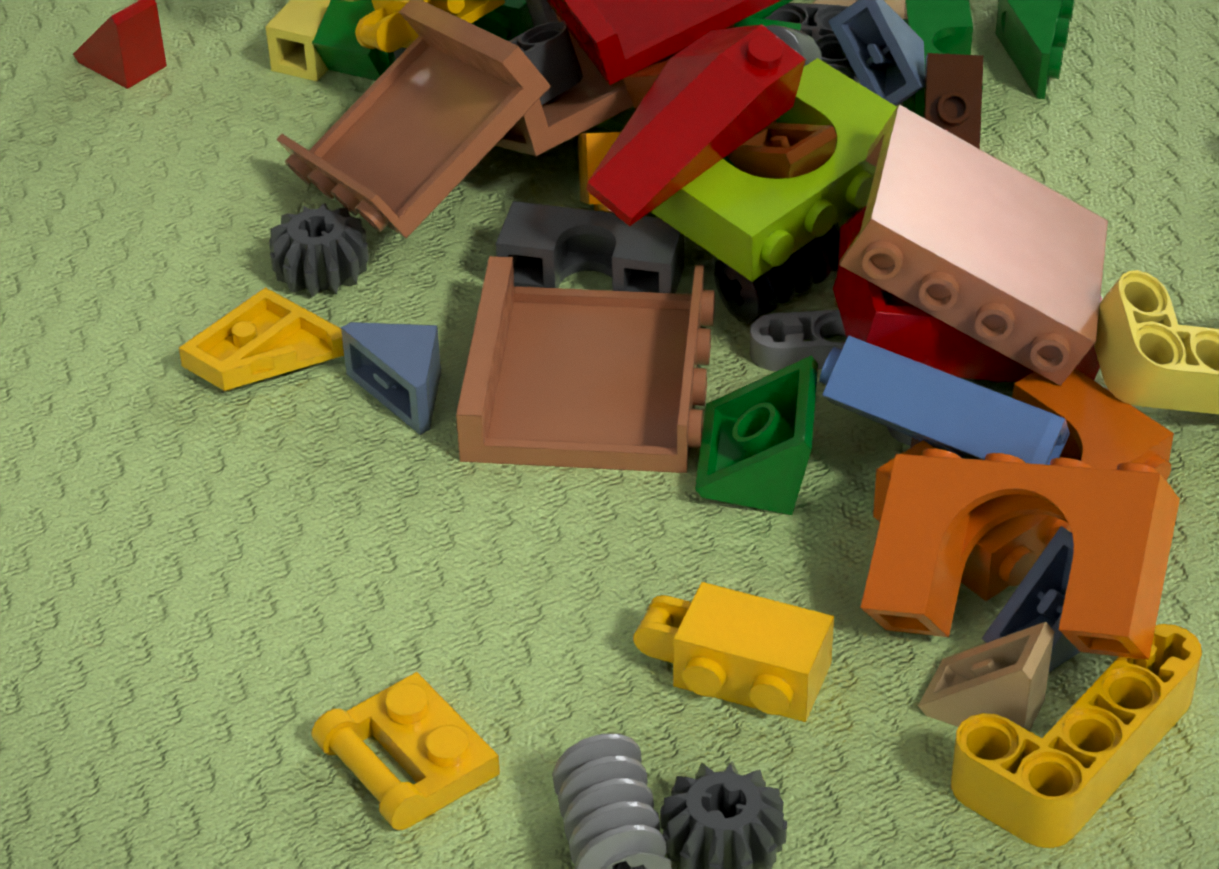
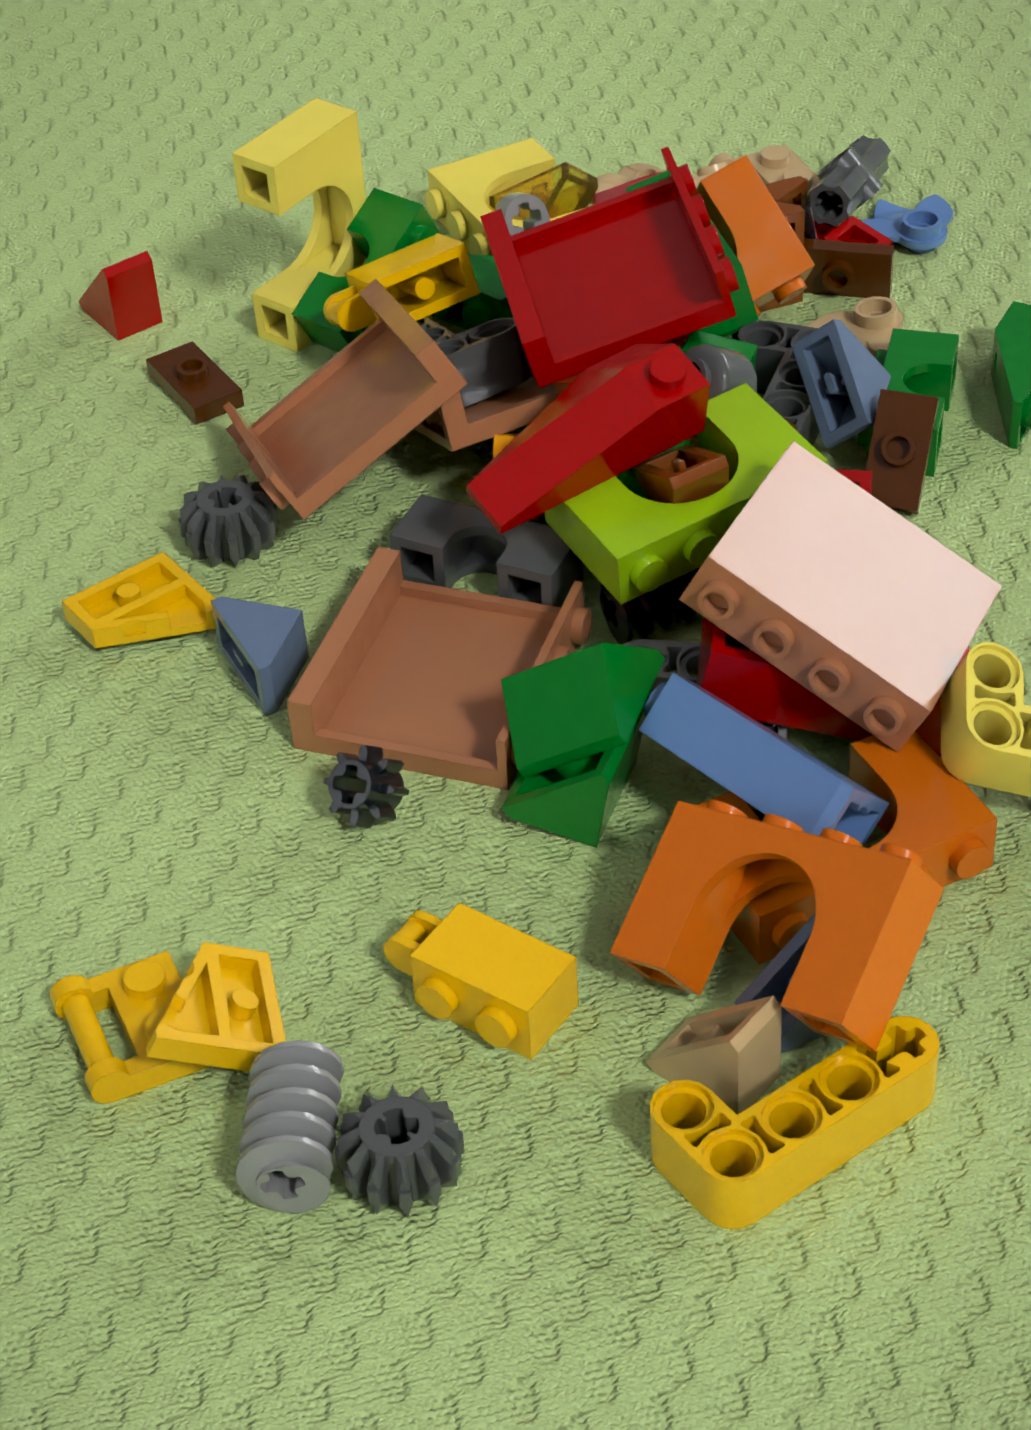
camera: 15 degrees right, 0 degrees up
none -> reddish brown plate [146,341,244,424]
none -> yellow wing [146,942,286,1072]
none -> black gear [324,745,410,828]
none -> green slope [501,642,665,778]

